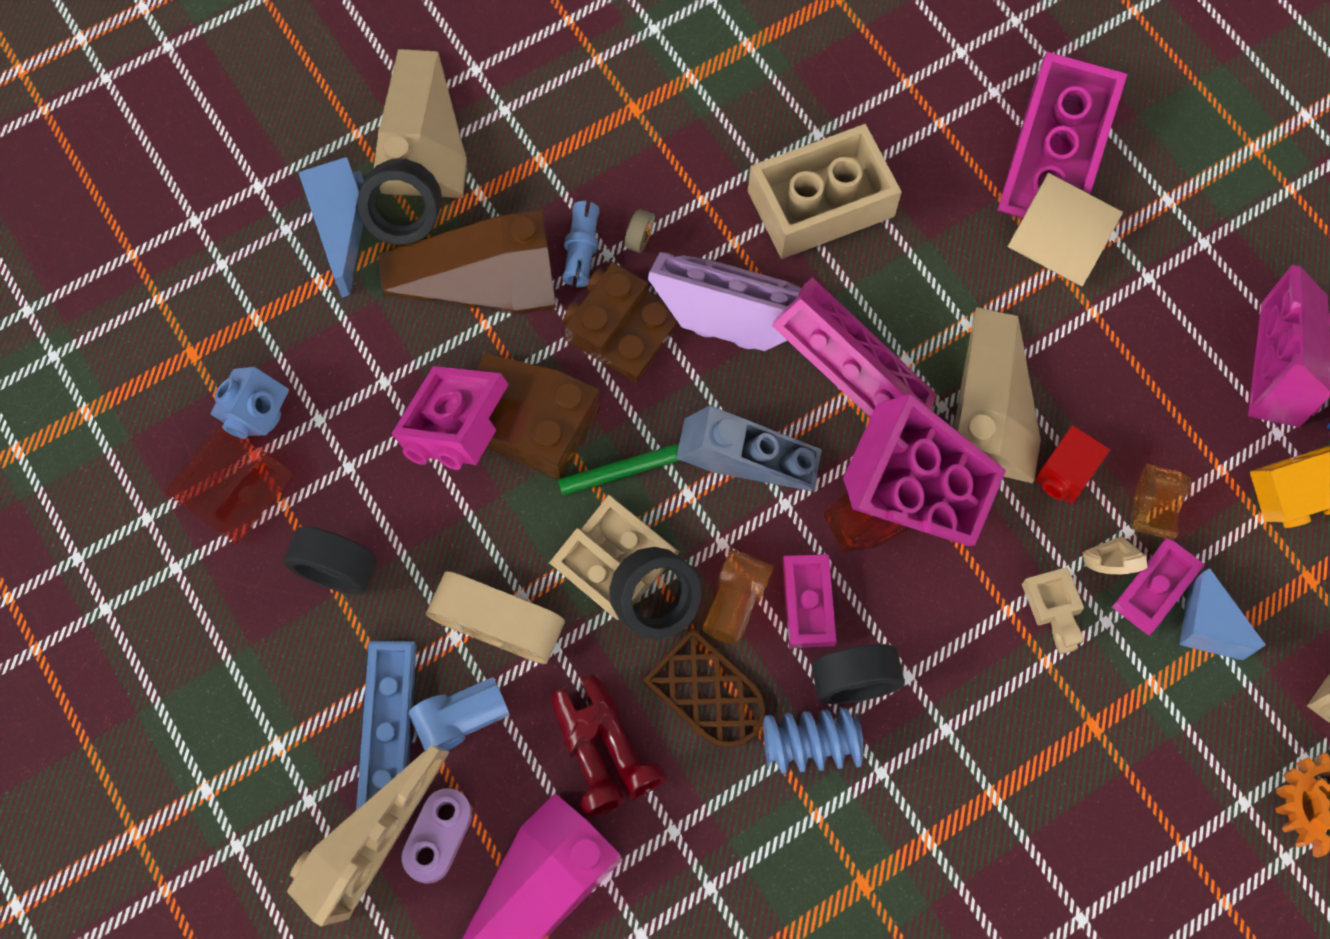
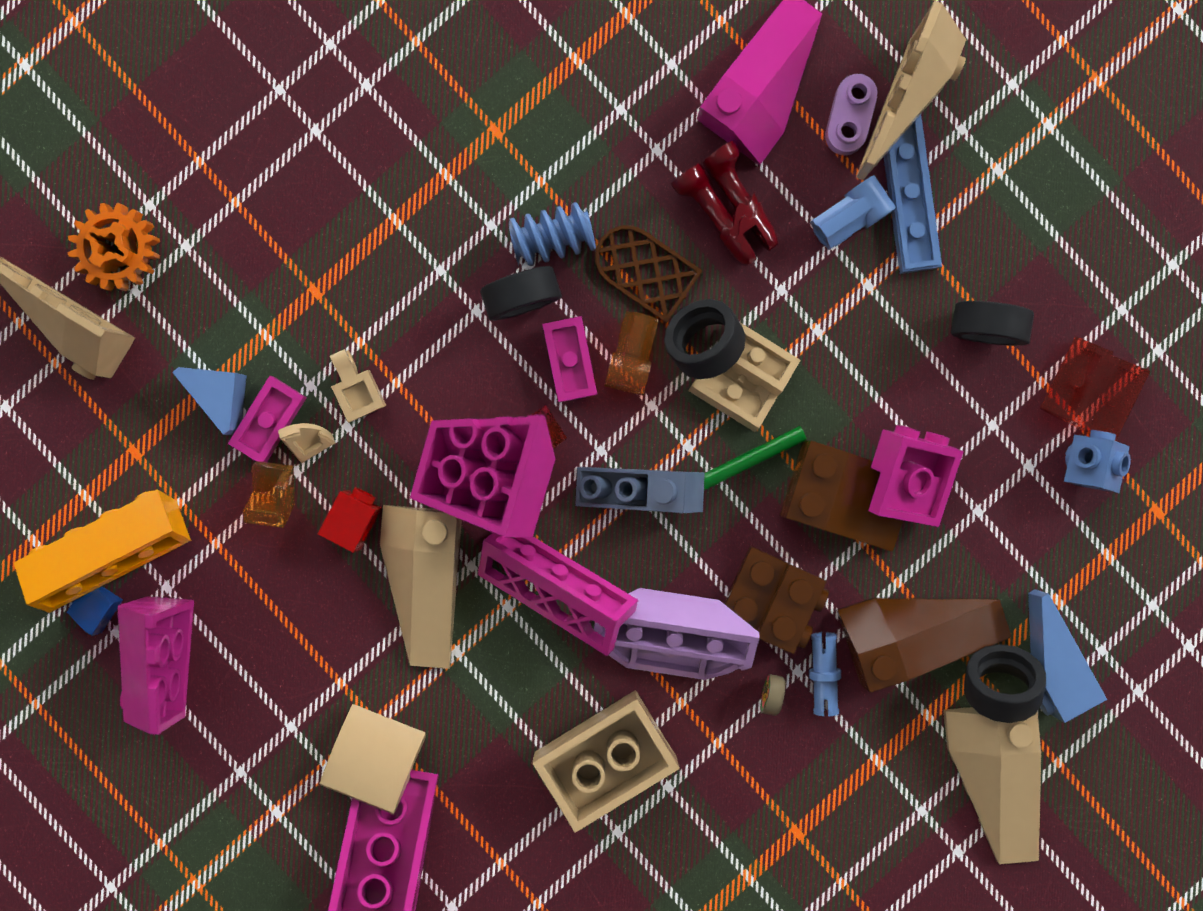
camera: 170 degrees right, 20 degrees up
tan beam [426,572,565,664] -> none

